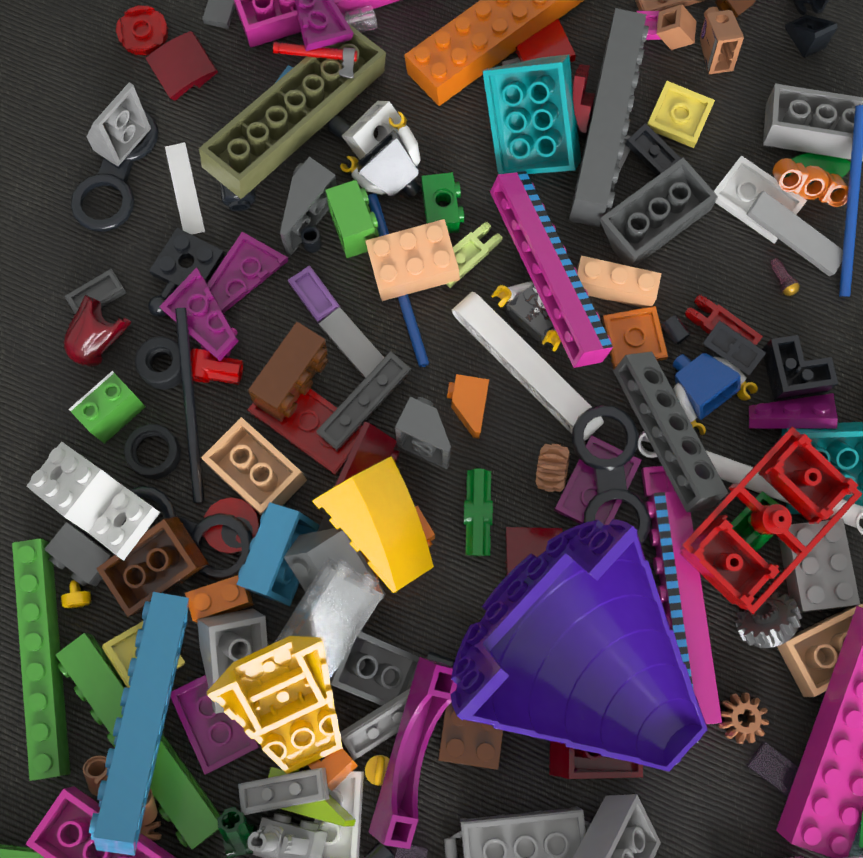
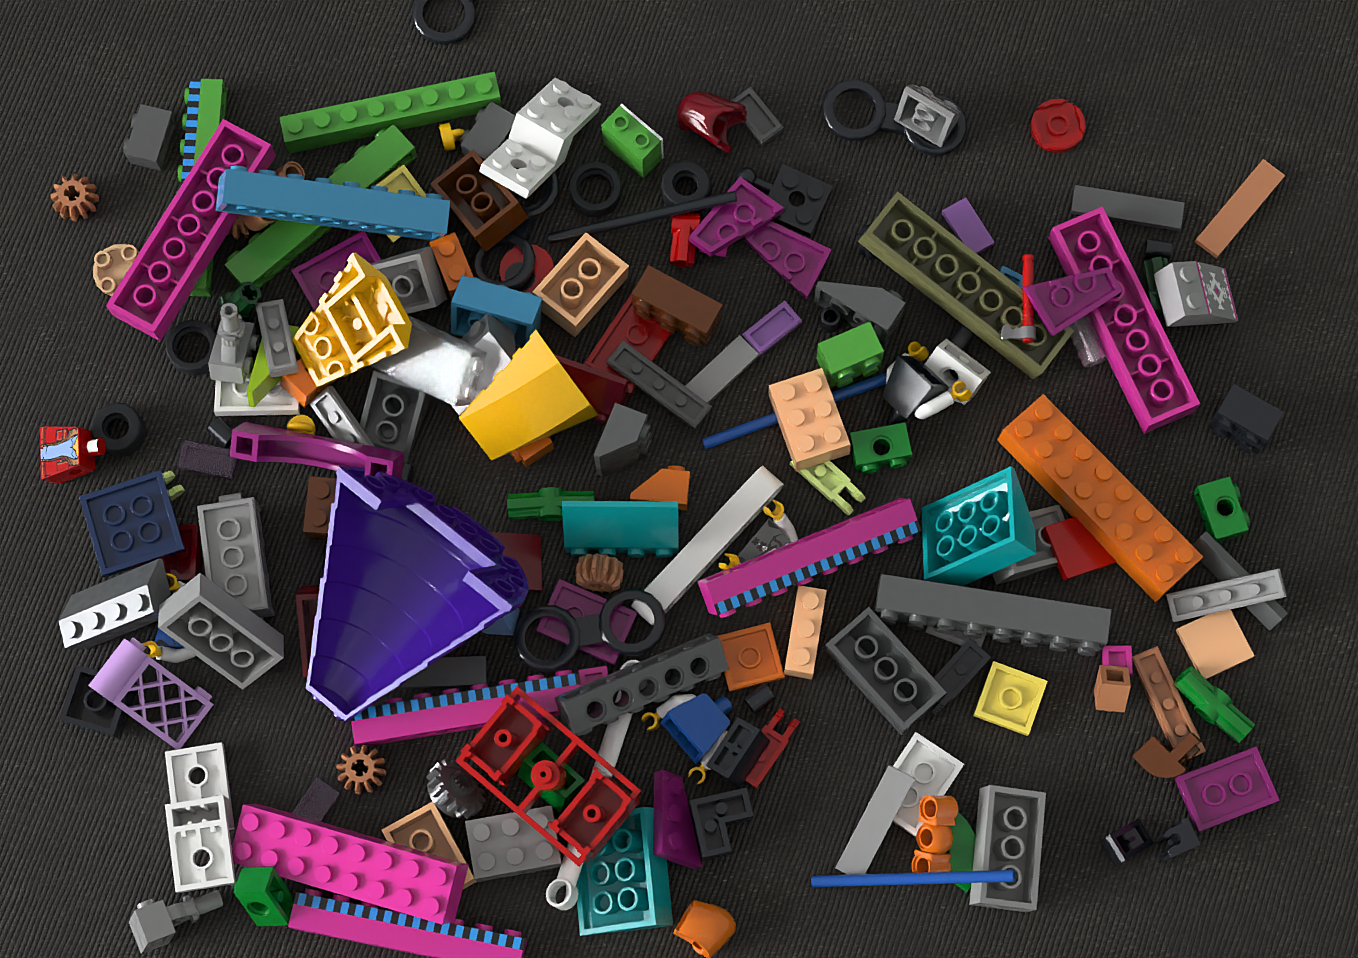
camera: 90 degrees right, 0 degrees up
dark red slope [145,31,218,101] -> none
white sticker [165,142,205,235] -> none
dark red slope [573,64,595,133] -> none
nougat torso [700,7,744,74] -> none
clear pink piece [771,258,800,296] -> none
none -> teal slope [562,501,679,558]
none -> medium lavender tile [942,197,995,254]

